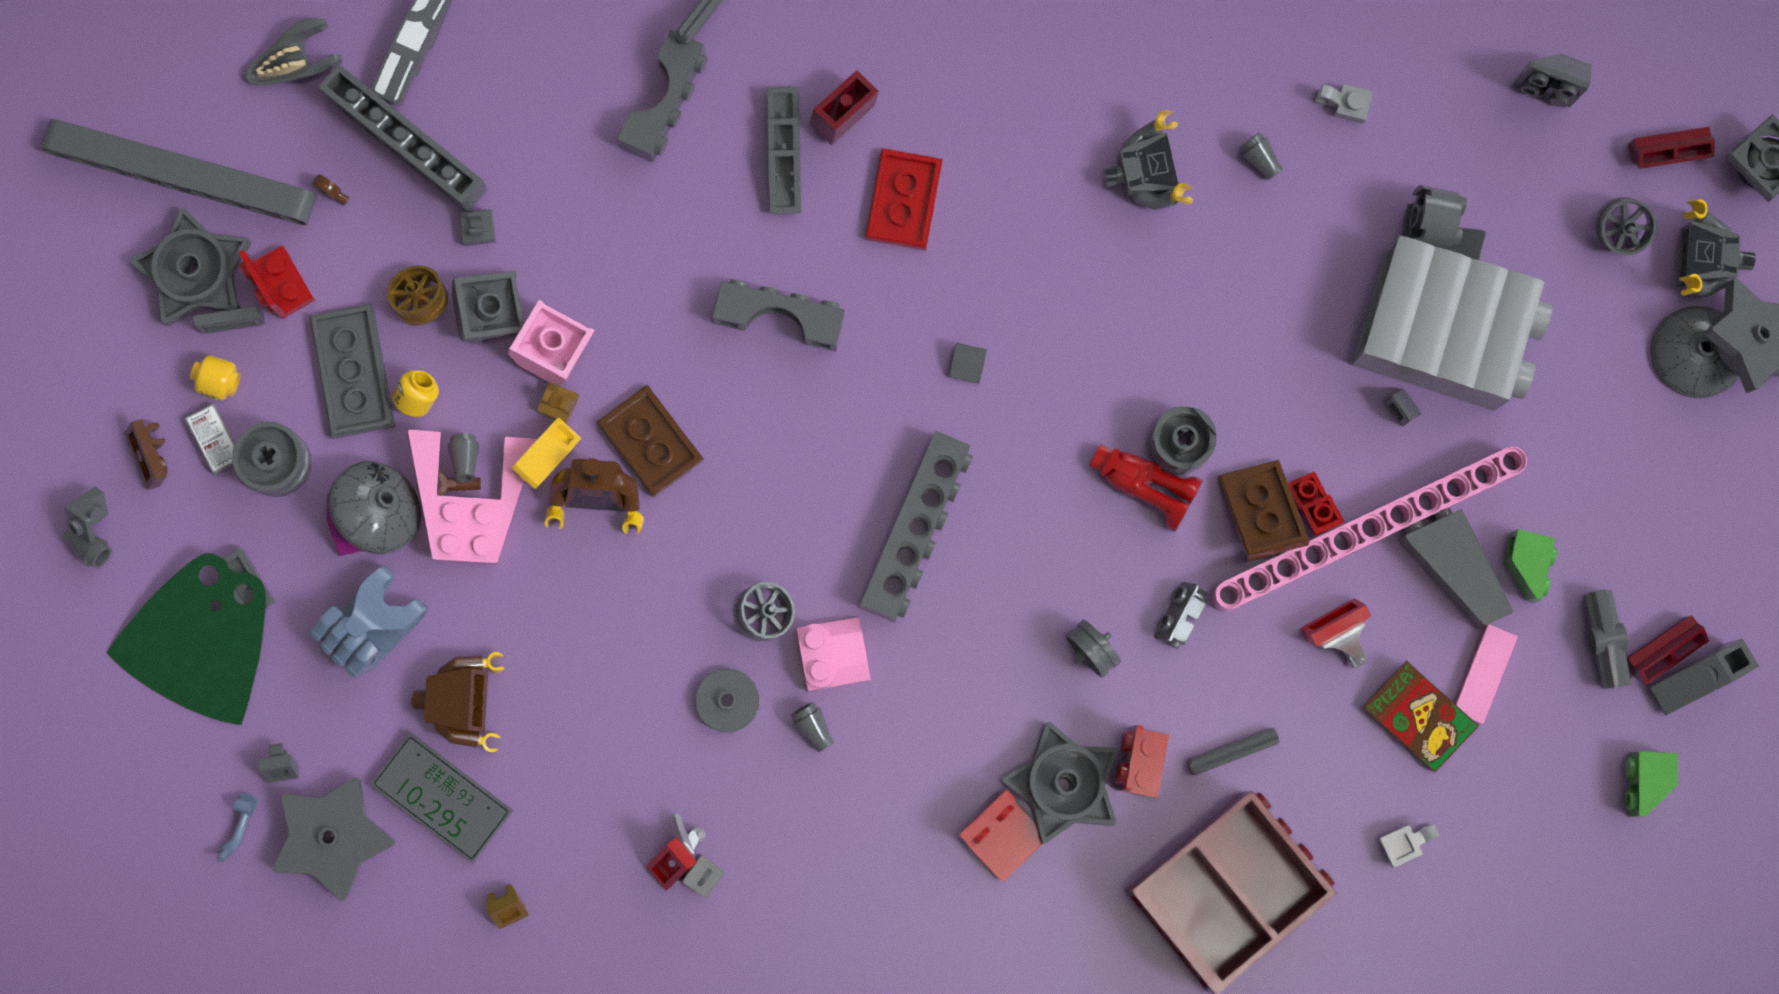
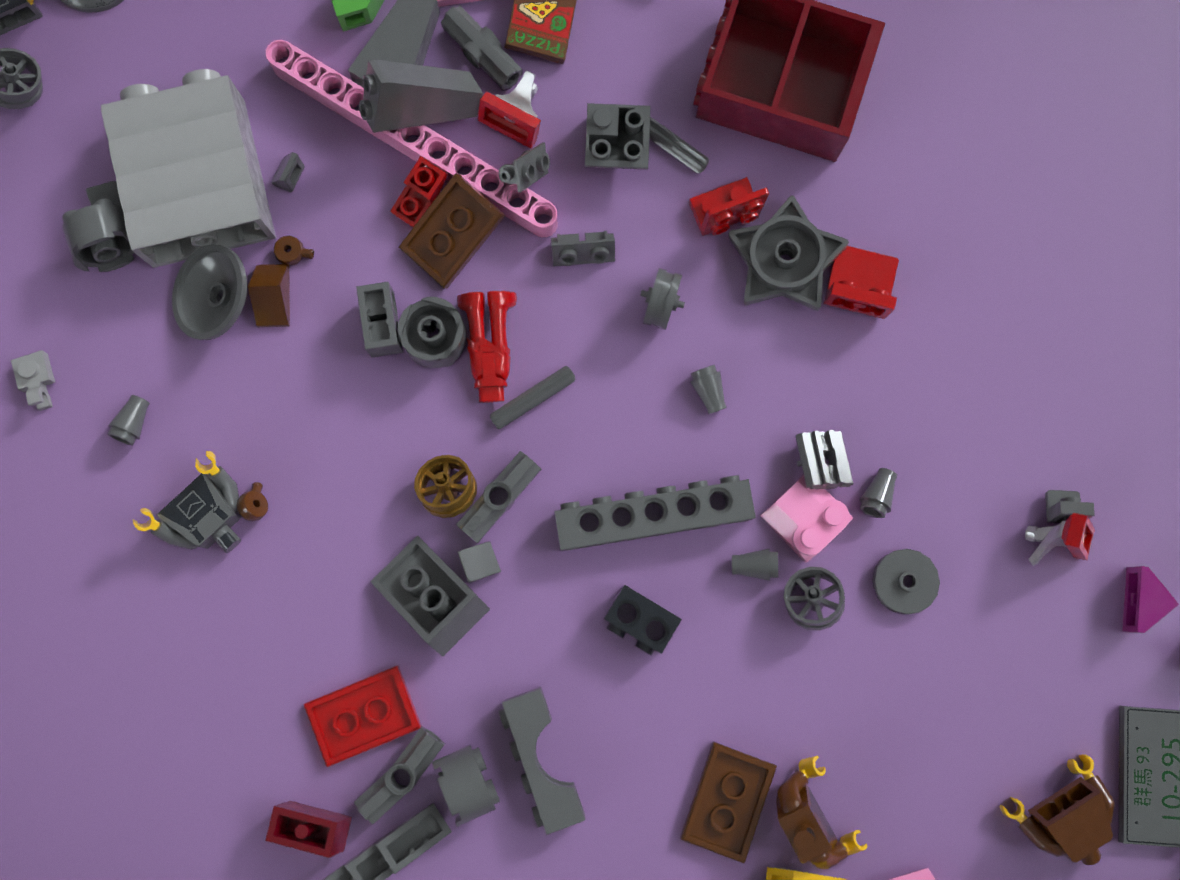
camera: 120 degrees left, 0 degrees up
none -> dark grey dish [172,244,247,340]
none -> reddish brown piece [237,482,268,521]
none -> reddish brown slope [248,264,290,328]
none -> reddish brown piece [274,236,314,266]
none -> dark grey piece [354,726,445,824]
none -> dark grey brick [356,282,403,358]
none -> dark grey slope [359,59,483,133]
none -> dark grey slope [370,536,490,656]
none -> pearl gold wheel [414,455,477,518]
none -> dark grey brick [432,745,500,827]
none -> dark grey piece [441,6,522,90]
none -> dark grey piece [456,451,542,543]
none -> dark grey axle [490,366,576,429]
none -> dark grey hinge [499,142,550,192]
none -> dark grey slope [585,103,651,170]
none -> black brick [604,585,682,656]
none -> dark grey cone [690,364,727,414]
none -> dark grey cone [732,548,778,581]
none -> piece [795,430,854,490]
none -> magenta slope [1122,566,1179,633]

